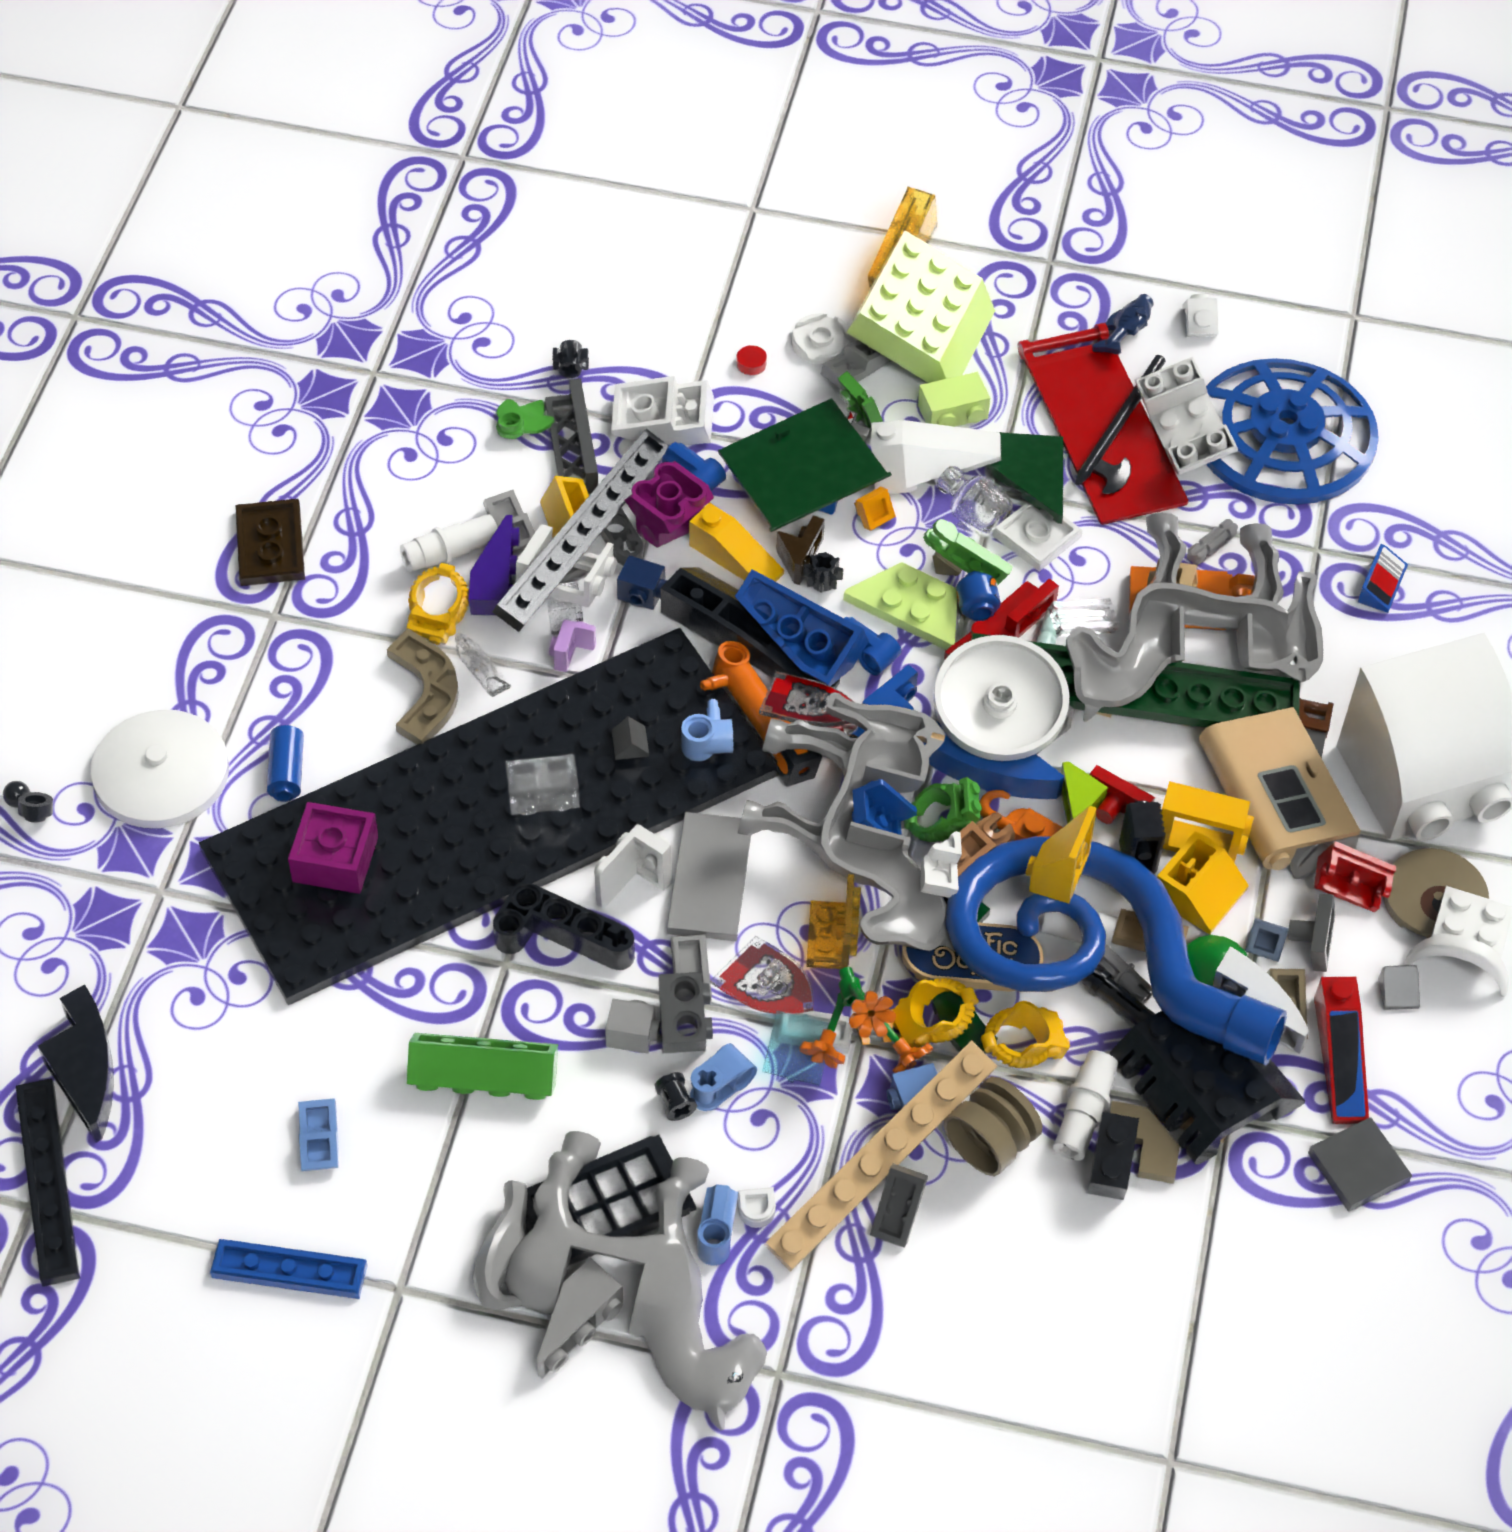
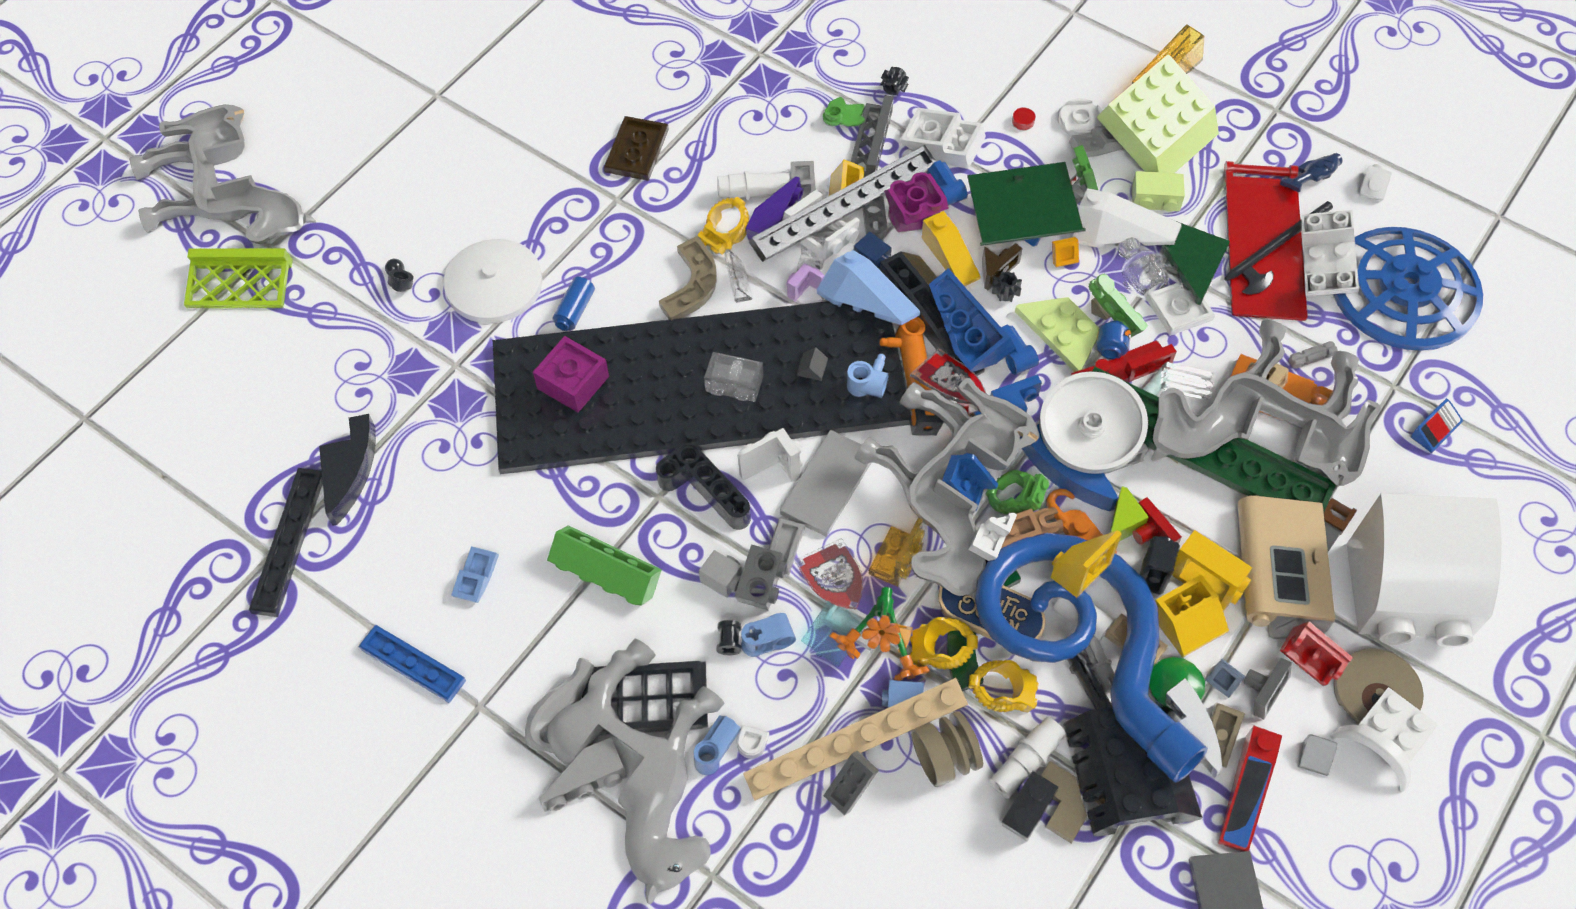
camera: 25 degrees right, 5 degrees up
none -> light blue wedge [817,250,920,325]

